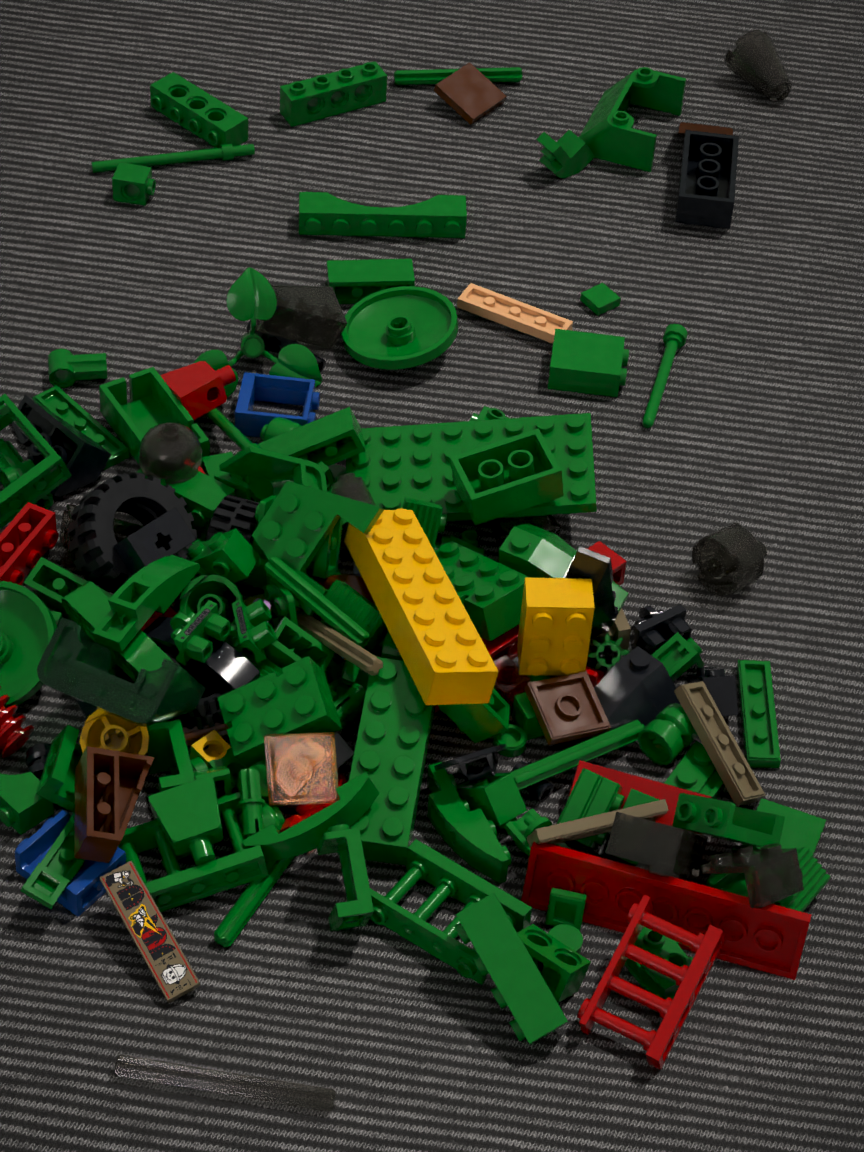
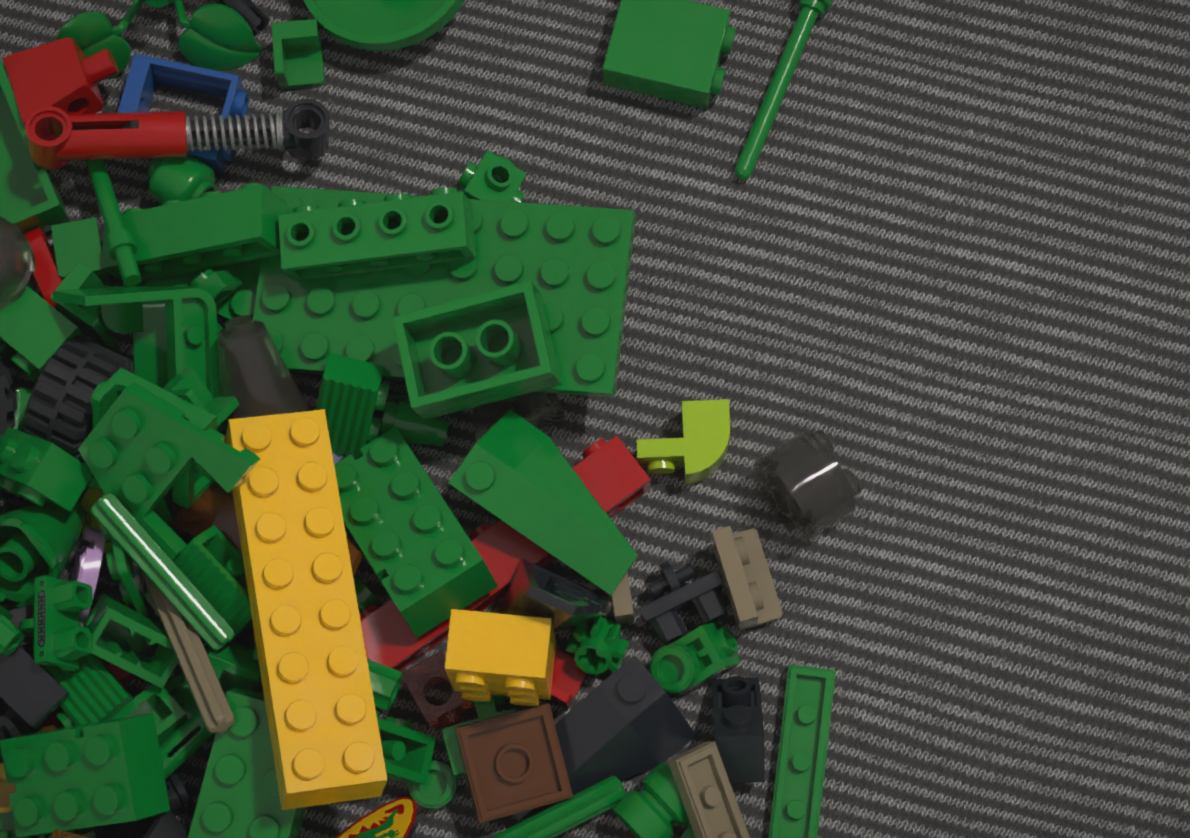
camera: 15 degrees right, 30 degrees up
none -> piece [25,99,330,170]
none -> green panel [271,19,325,90]
none -> green brick [278,187,476,281]
none -> lime brick [636,399,730,484]
none -> green tile [650,644,700,693]
none -> dark tan bracket [711,526,783,631]

